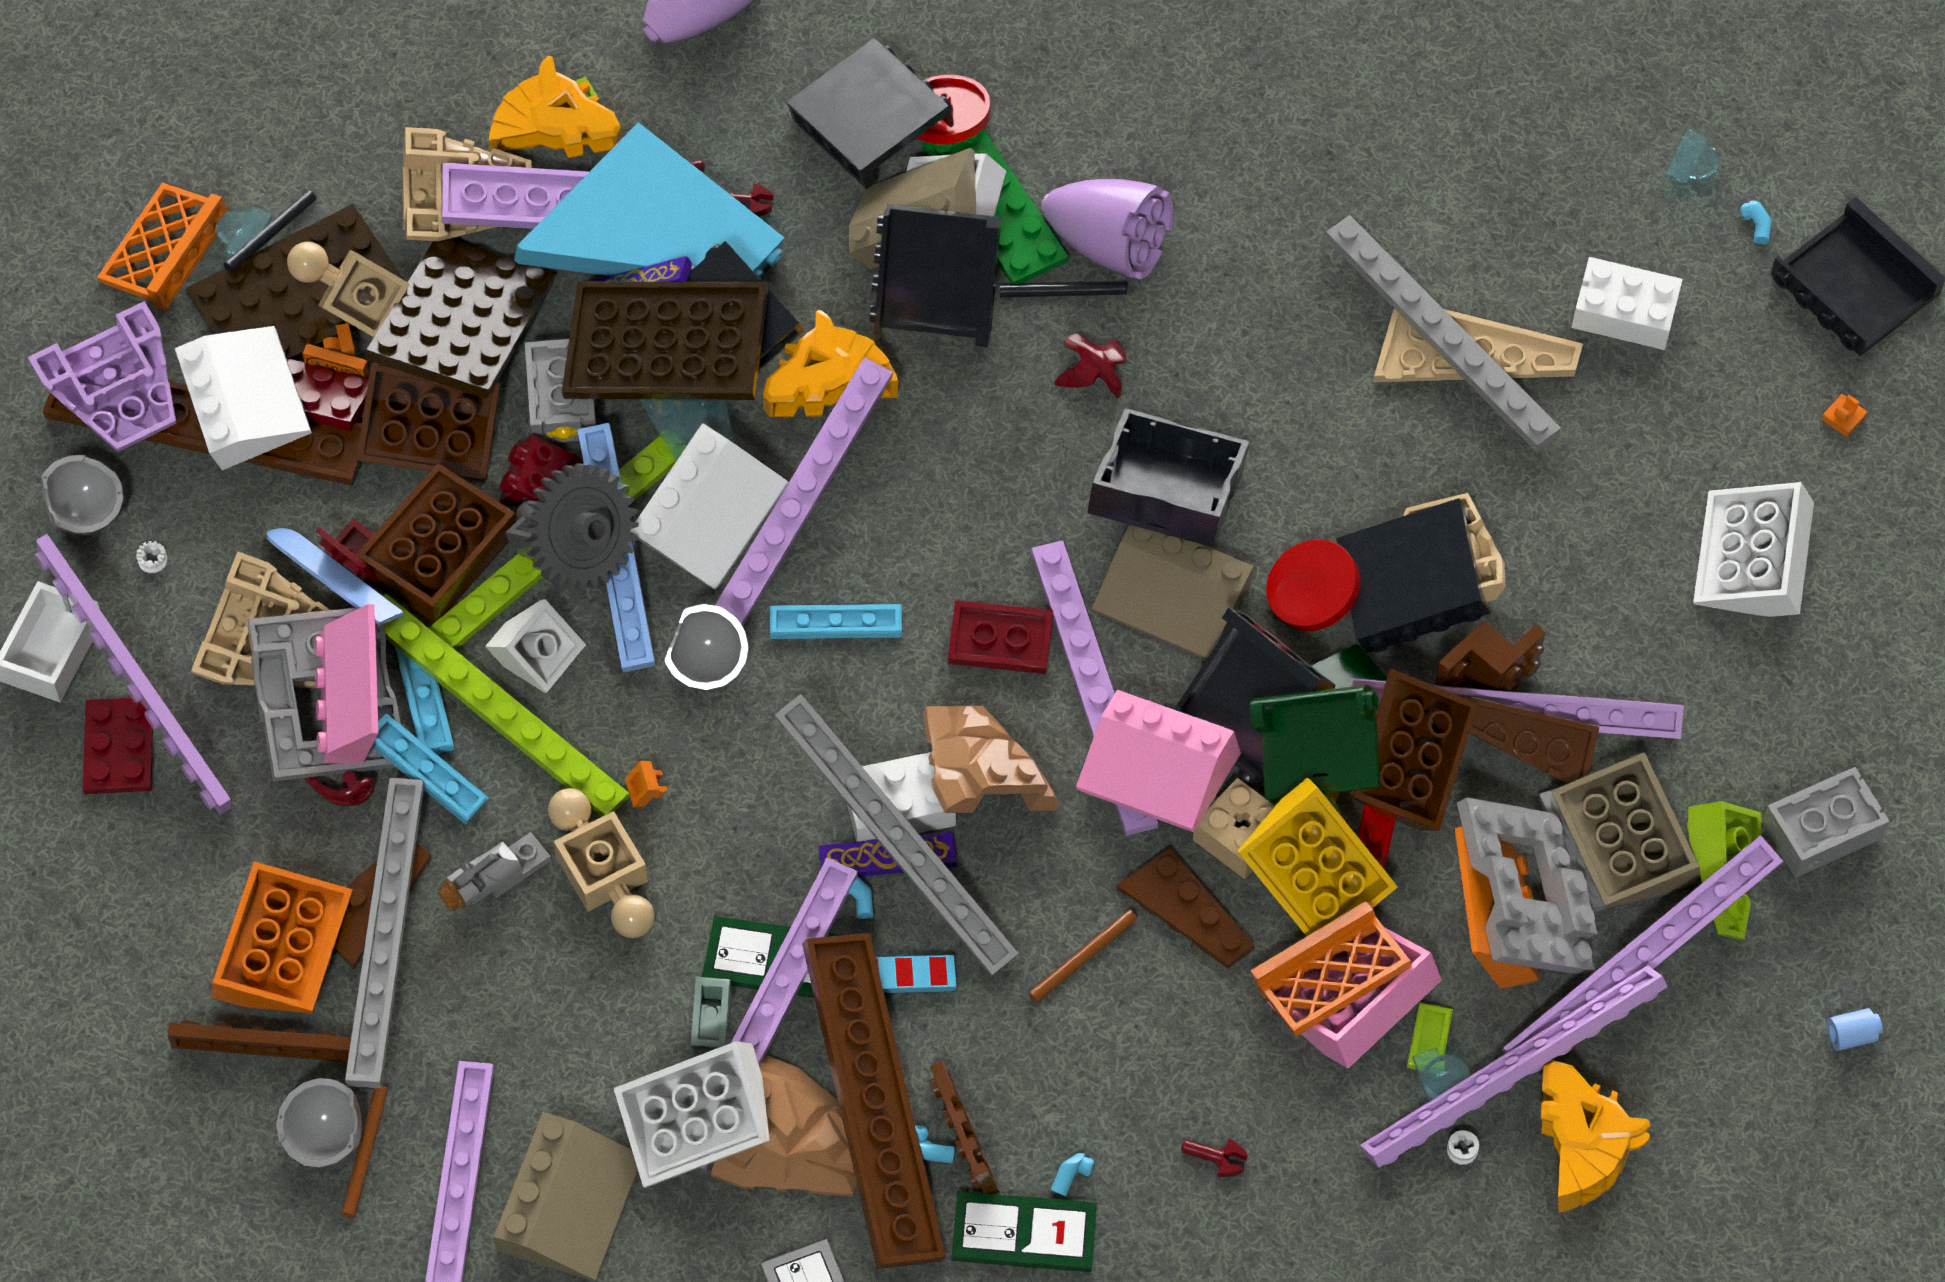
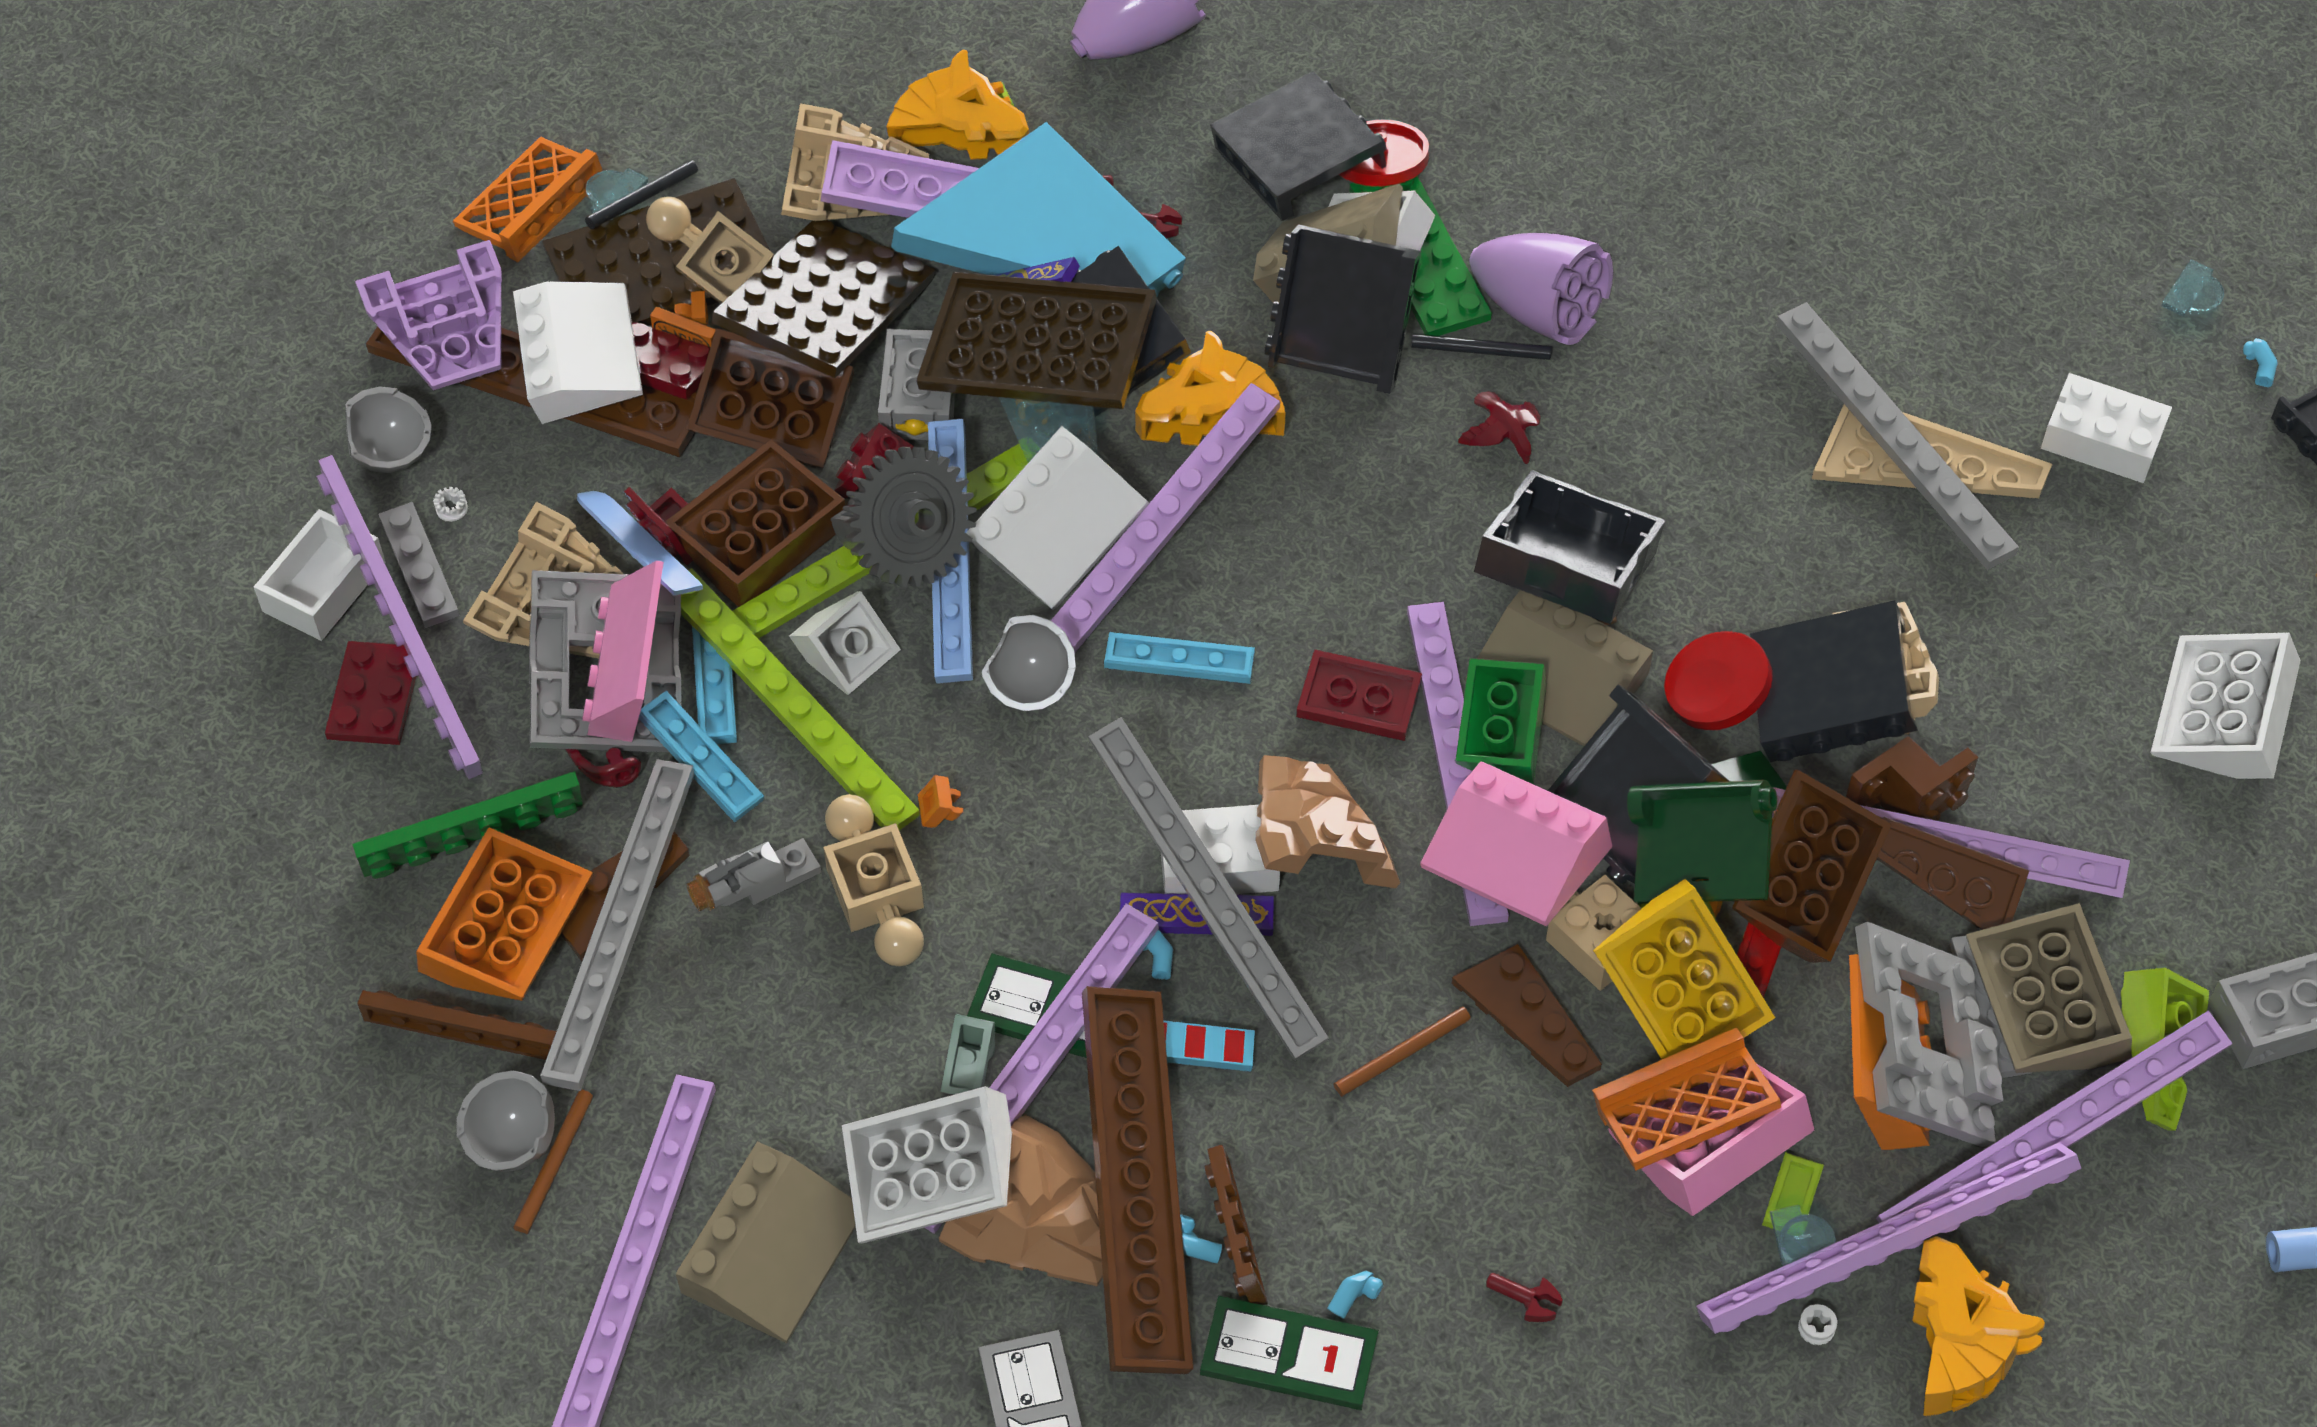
camera: 10 degrees right, 5 degrees down
none -> green plate [352,771,583,879]
none -> light grey plate [378,502,460,628]
none -> green slope [1455,658,1547,785]

